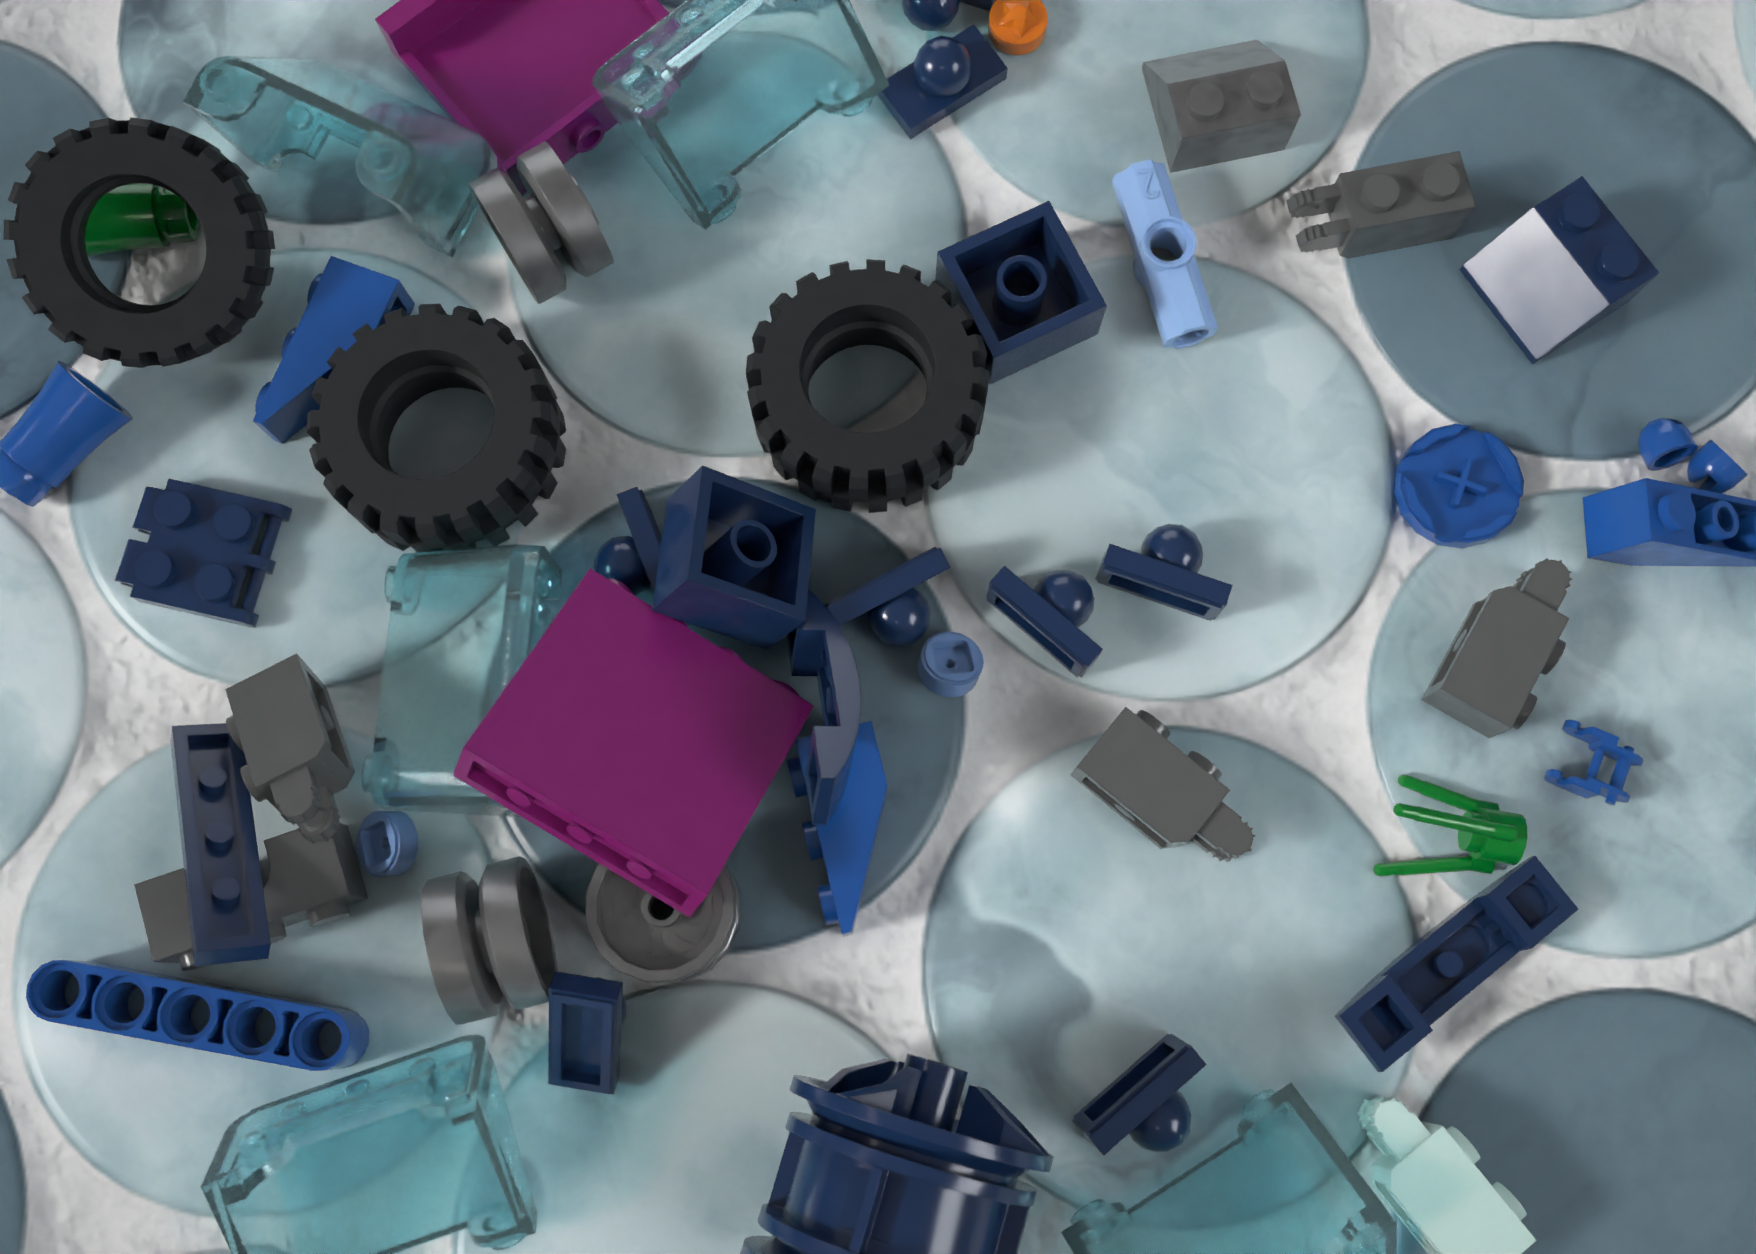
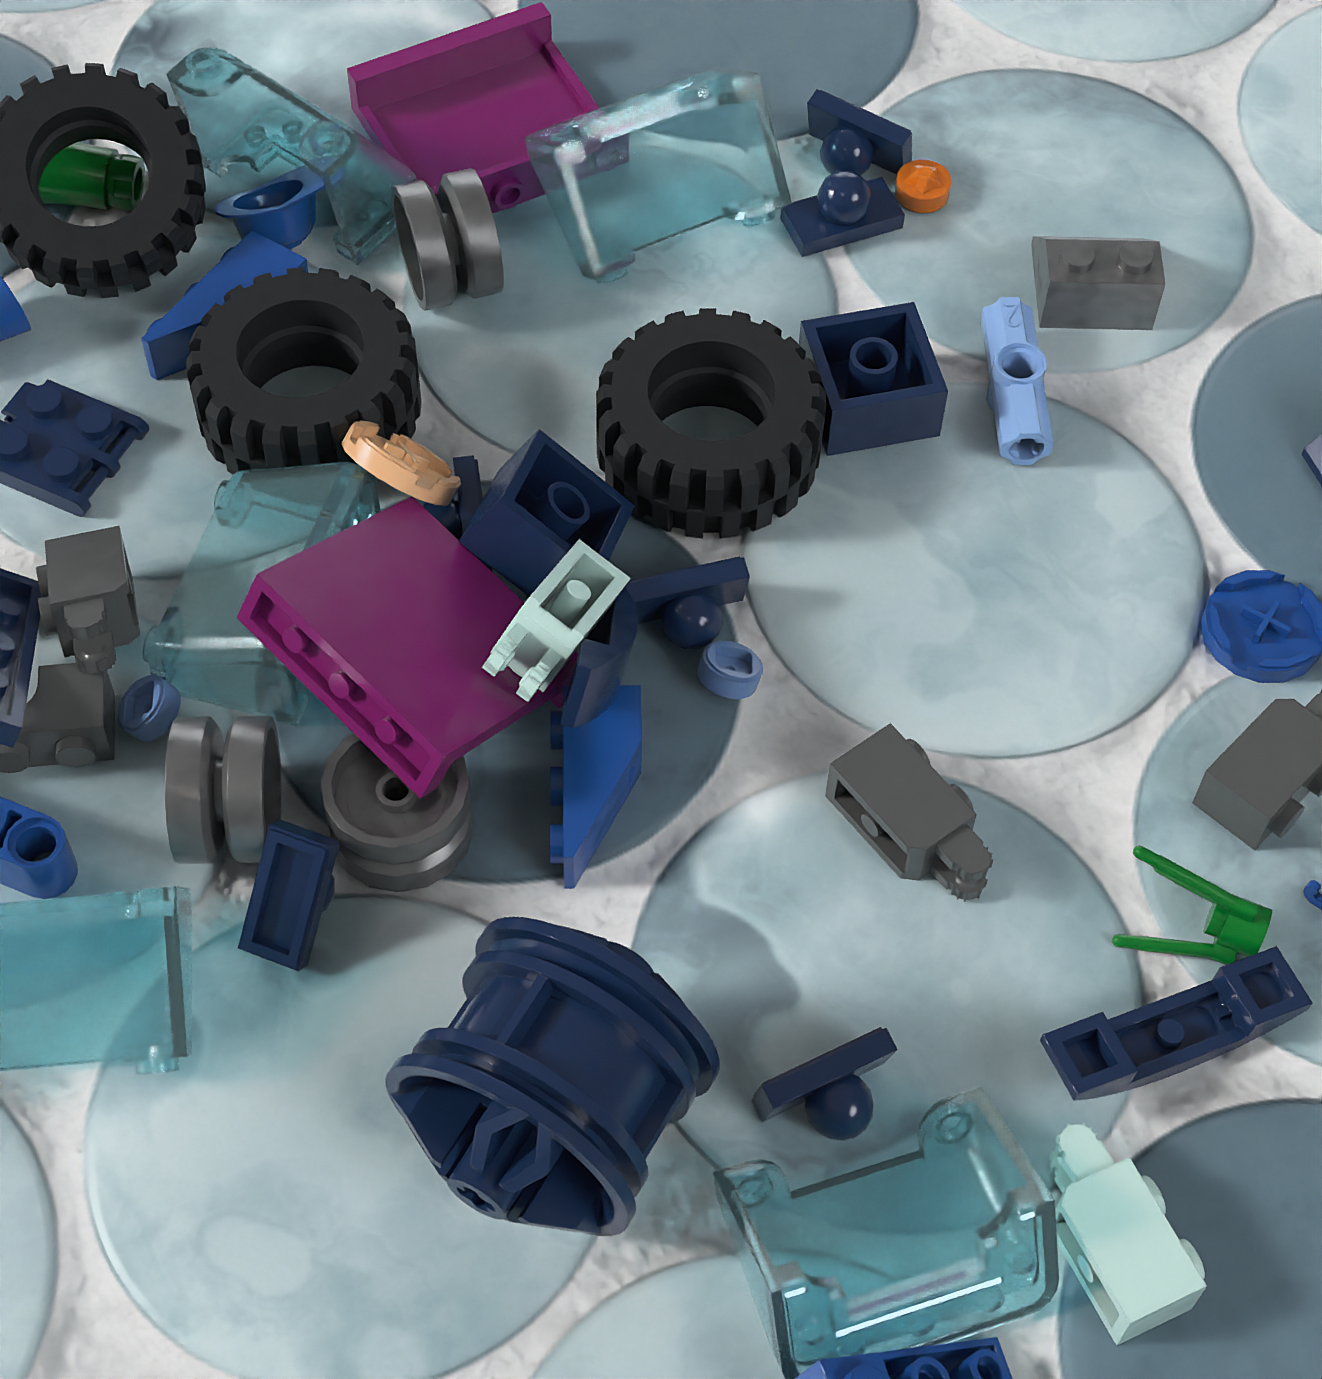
camera: 10 degrees right, 20 degrees down
dark blue tile [986,566,1103,678] -> none
dark blue tile [1095,524,1233,621] -> none
dark grey hinge [1286,151,1476,259] -> none
none -> blue piece [214,160,343,250]
none -> light nougat tile [341,420,461,506]
none -> light aqua hinge [482,539,631,702]

